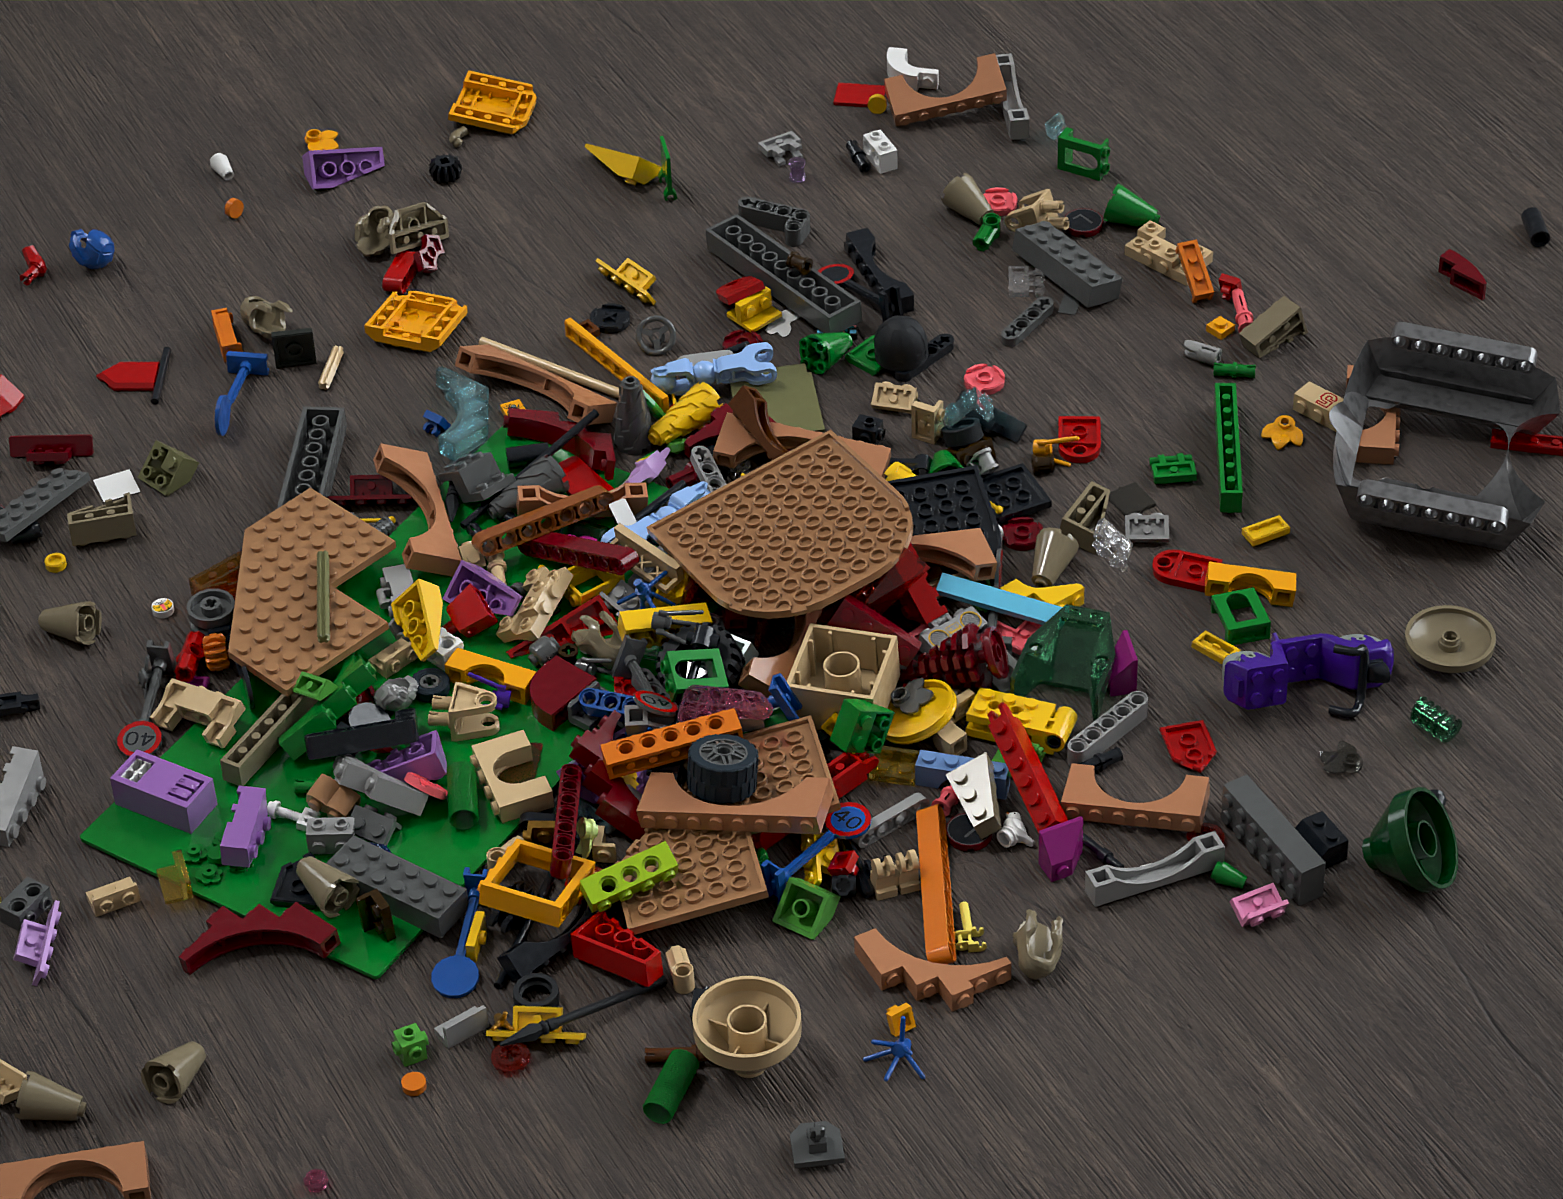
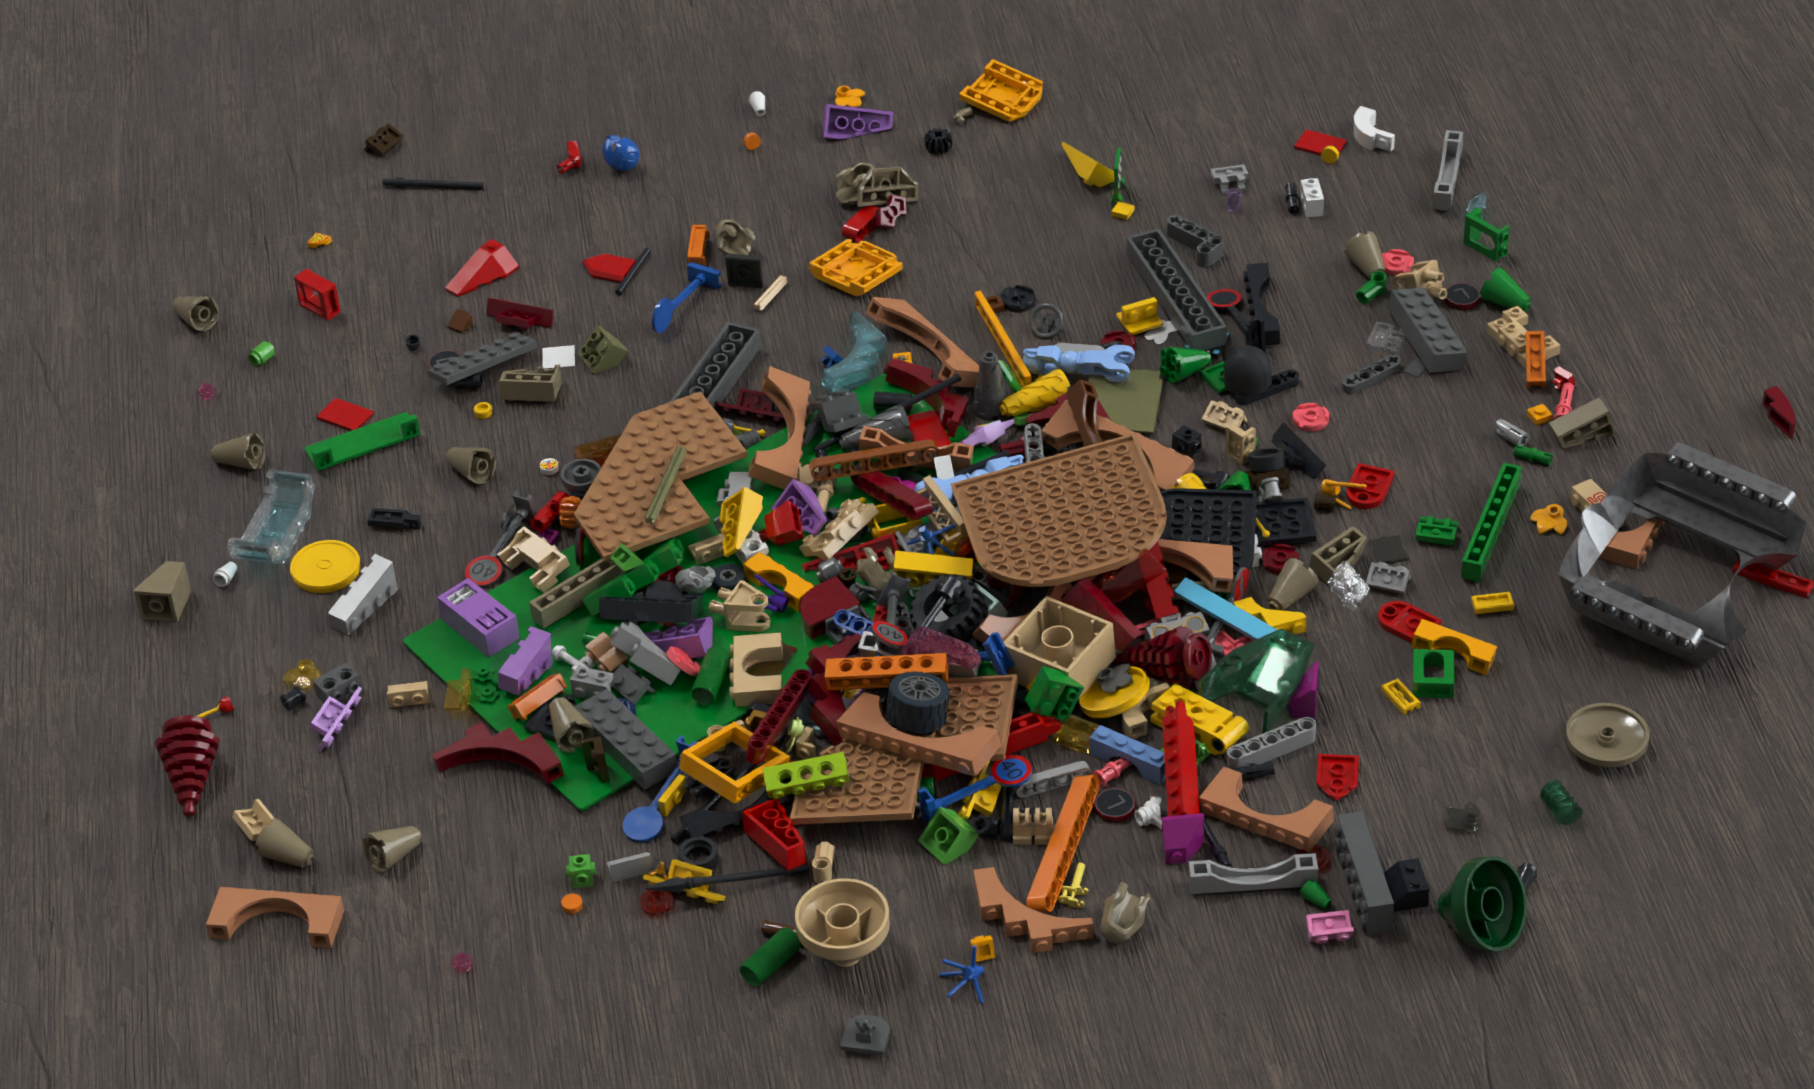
camera: 20 degrees right, 0 degrees up
tan piece [479,337,619,399] -> none
yellow bracket [595,258,656,305] -> none
dark grey plant [651,610,704,645] -> none
green panel [660,648,729,702] -> none
red tile [716,276,766,305] -> none
dark brown bush [786,251,813,275] -> none
red tile [827,850,859,876] -> none
nougat arch [884,53,1007,126] -> none
clear light blue bracket [944,387,994,428] -> none
wedge [945,752,1002,840] -> none
dark purple piece [1222,632,1394,718] -> none
none -> orange container [506,673,568,721]
none -> yellow tile [1111,202,1135,220]

